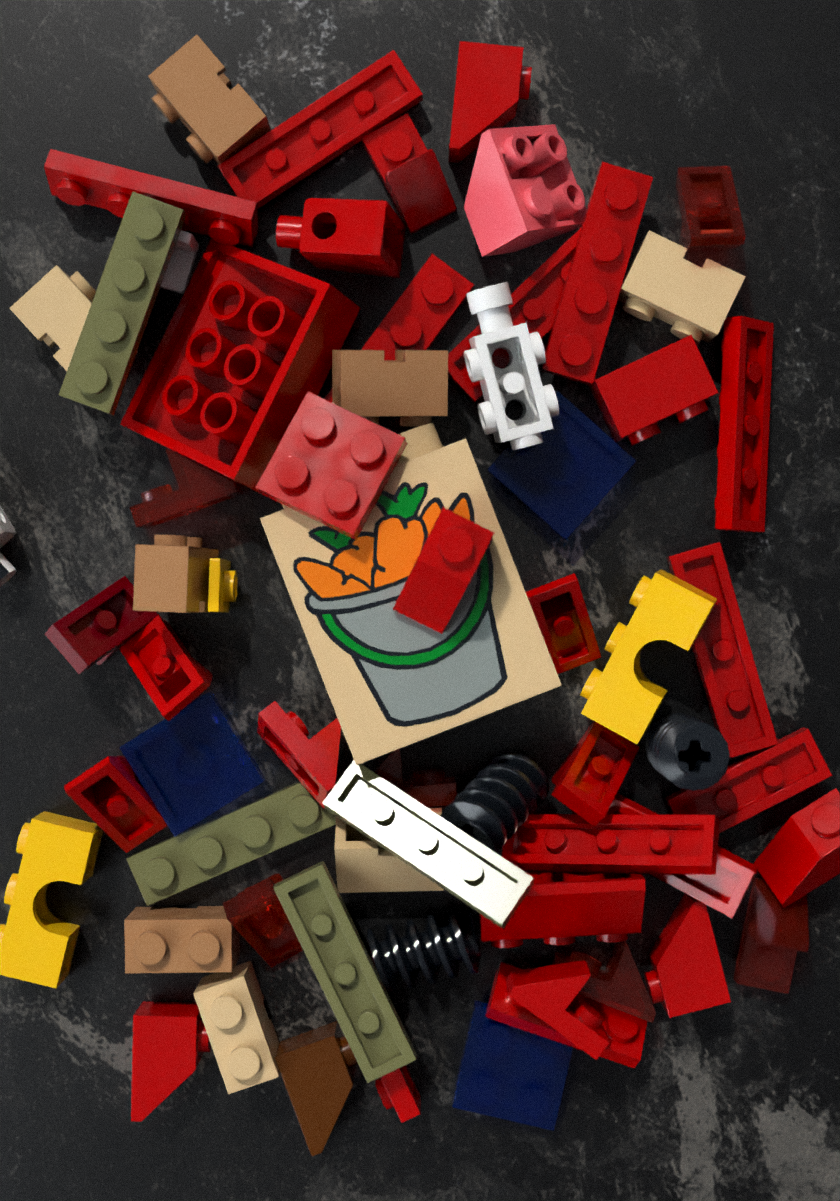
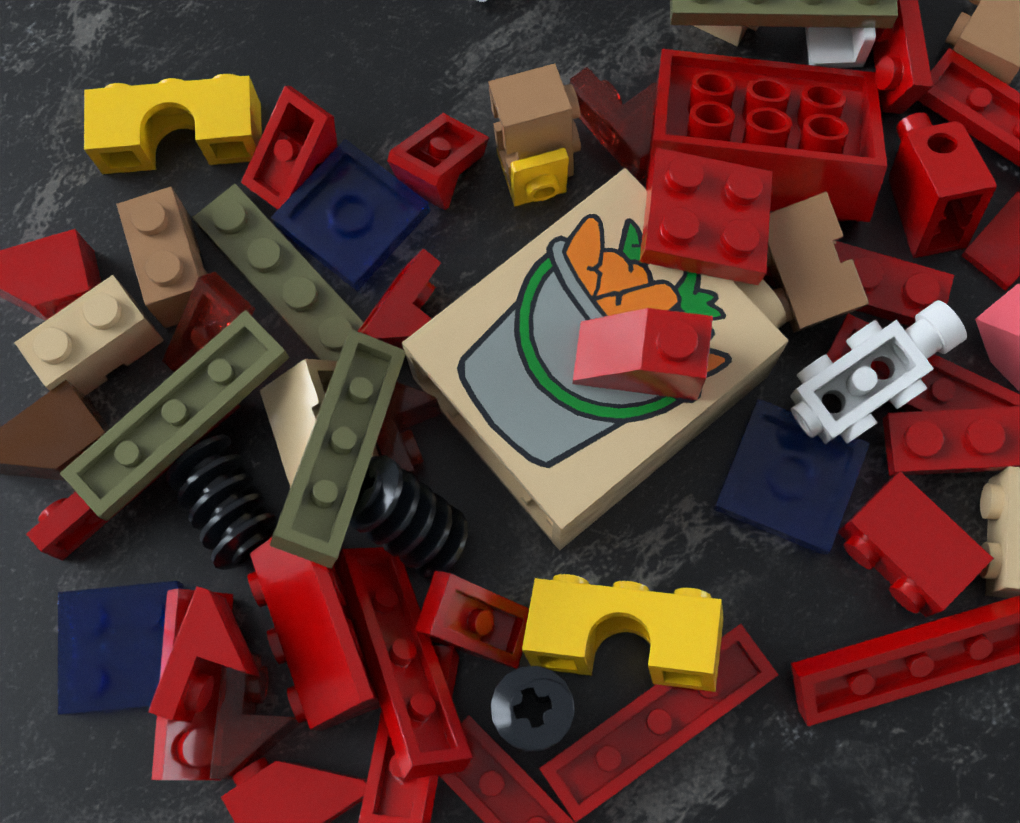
camera: 75 degrees right, 15 degrees down
dark red slope [45,576,158,675] -> none
red slope [526,573,601,674] -> none

